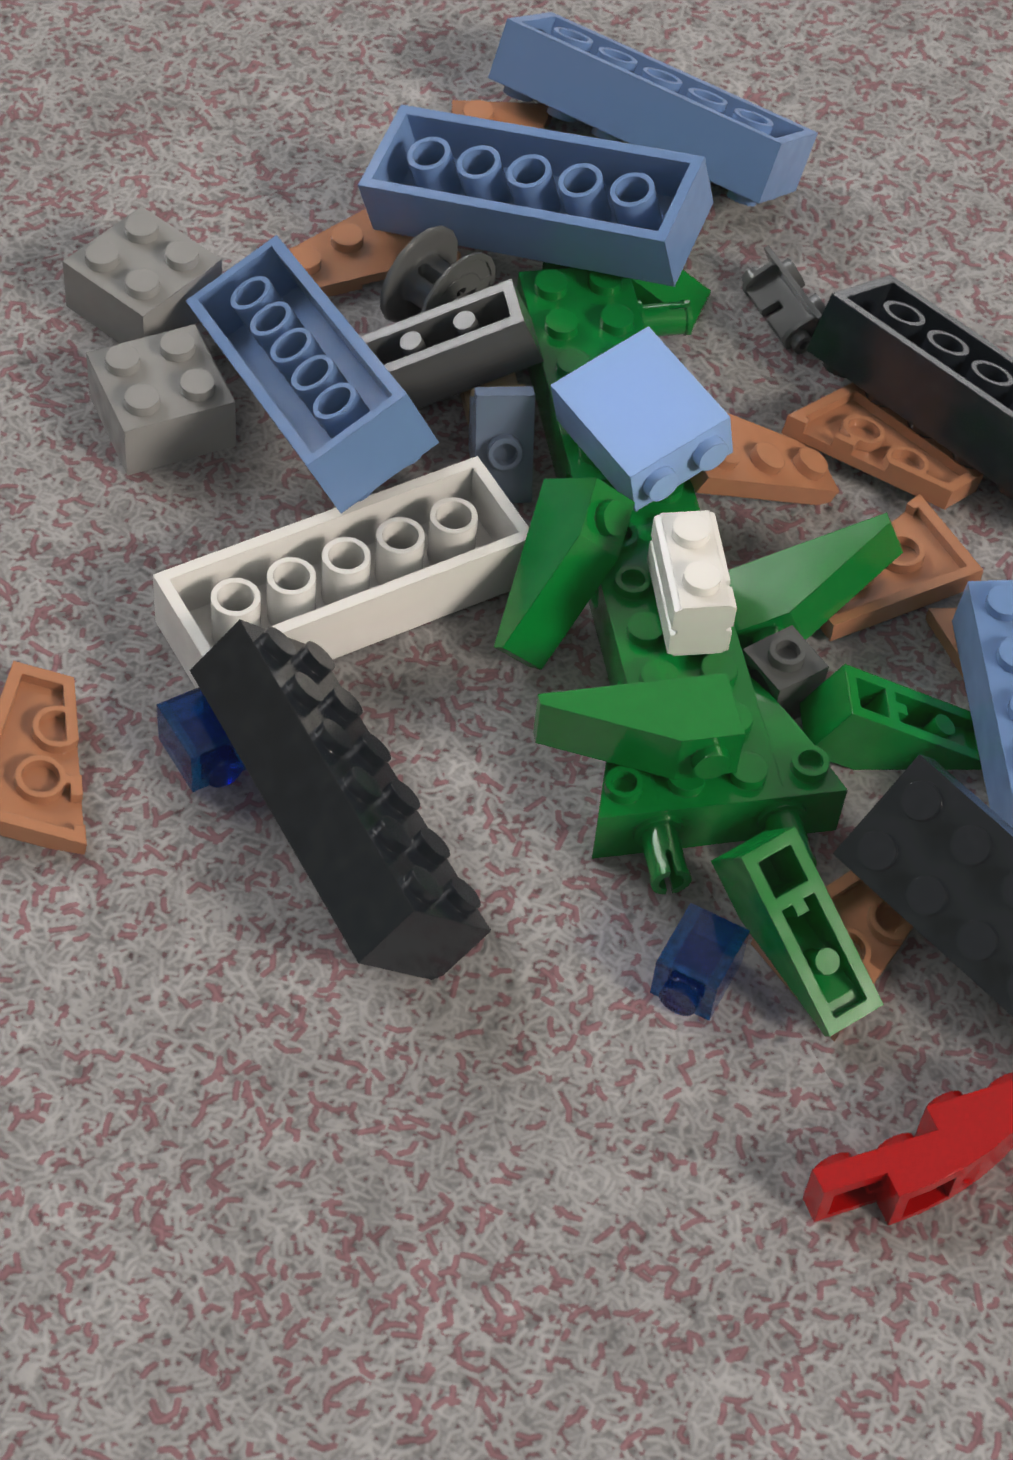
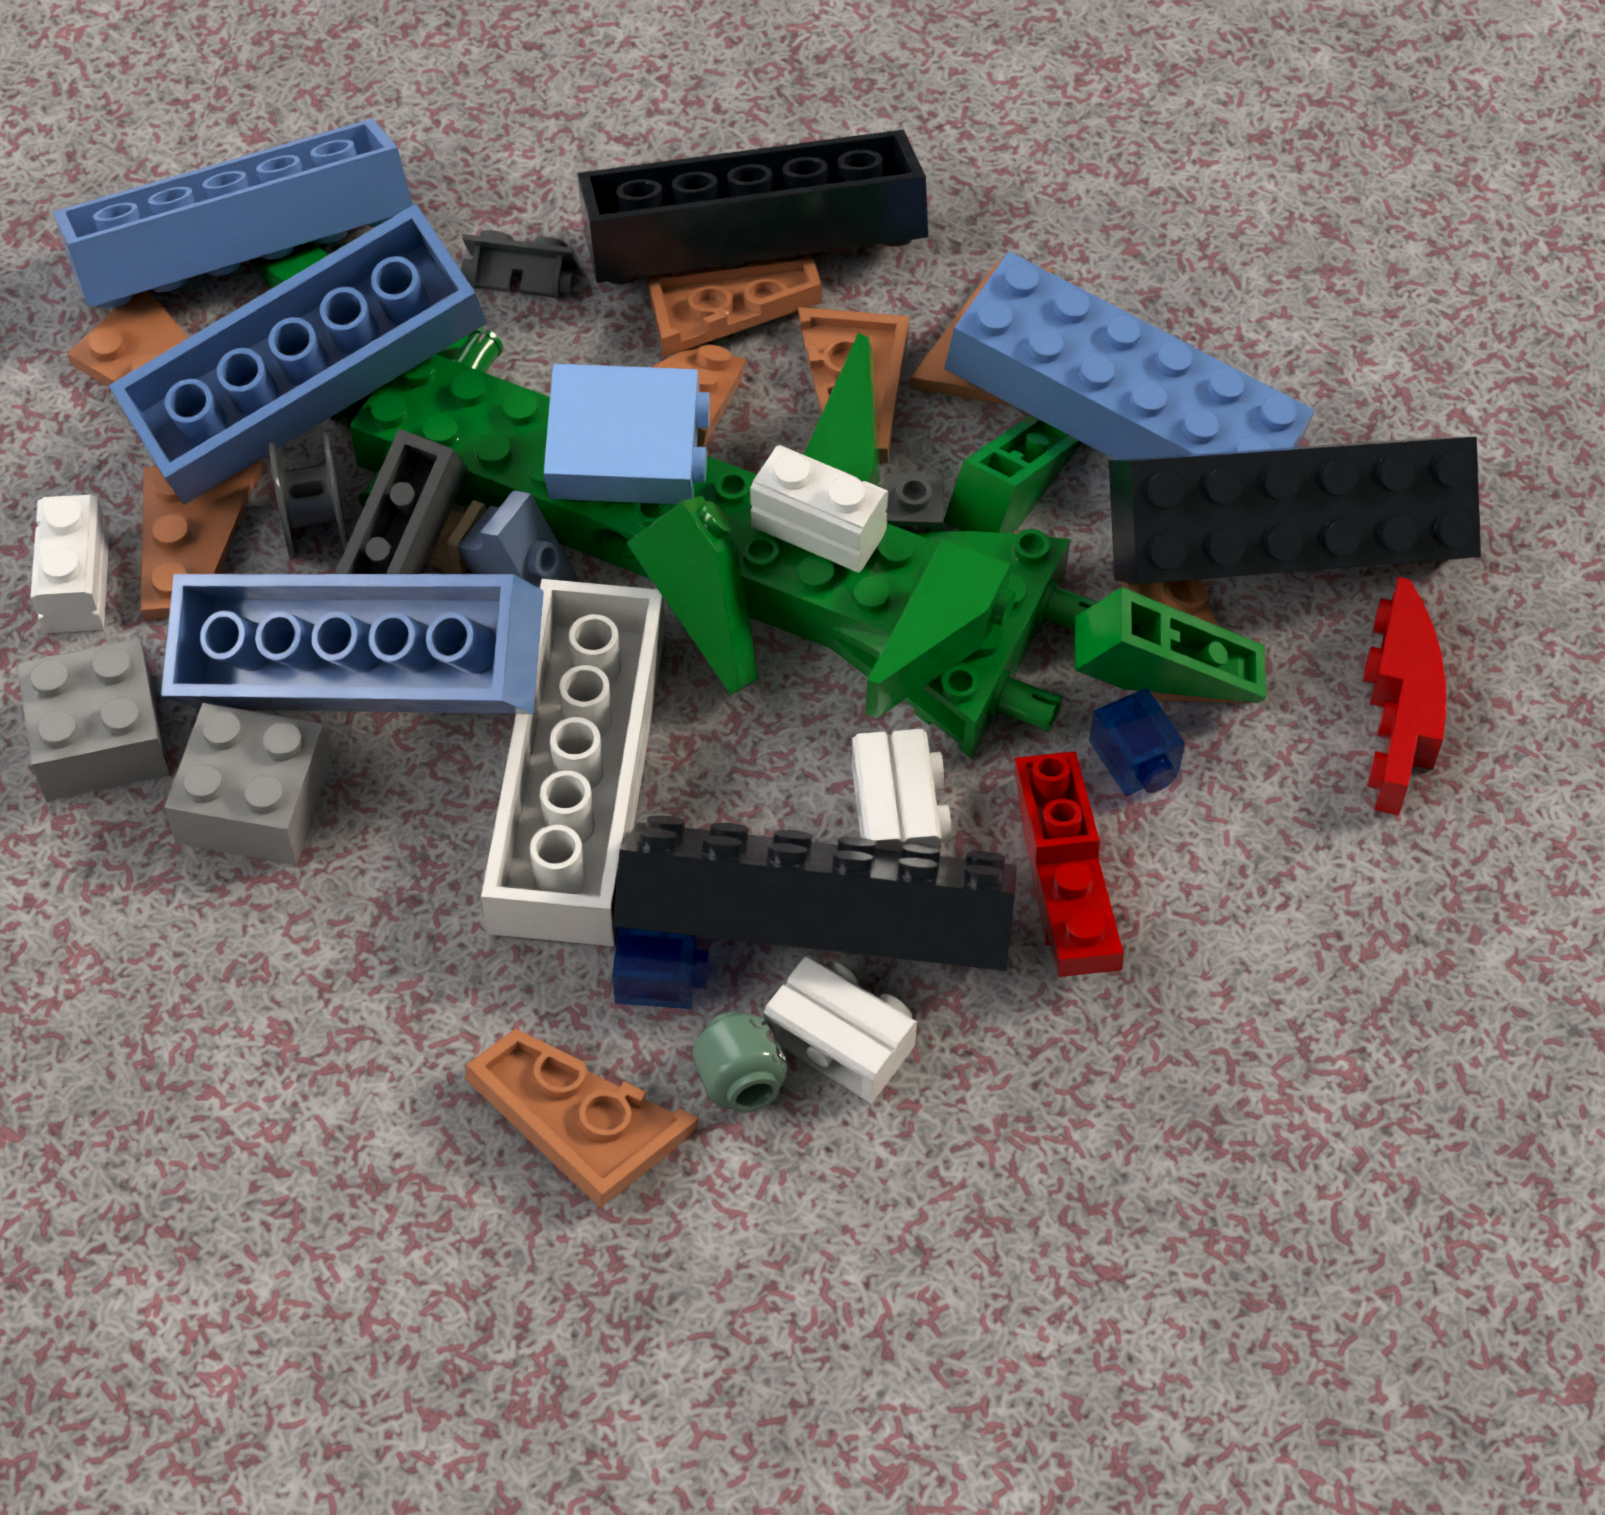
camera: 50 degrees left, 5 degrees up
none -> white brick [30,494,110,633]
none -> sand green head [692,1012,788,1113]
none -> white brick [763,955,917,1104]
none -> white brick [851,729,952,852]
none -> red slope [1014,751,1124,977]

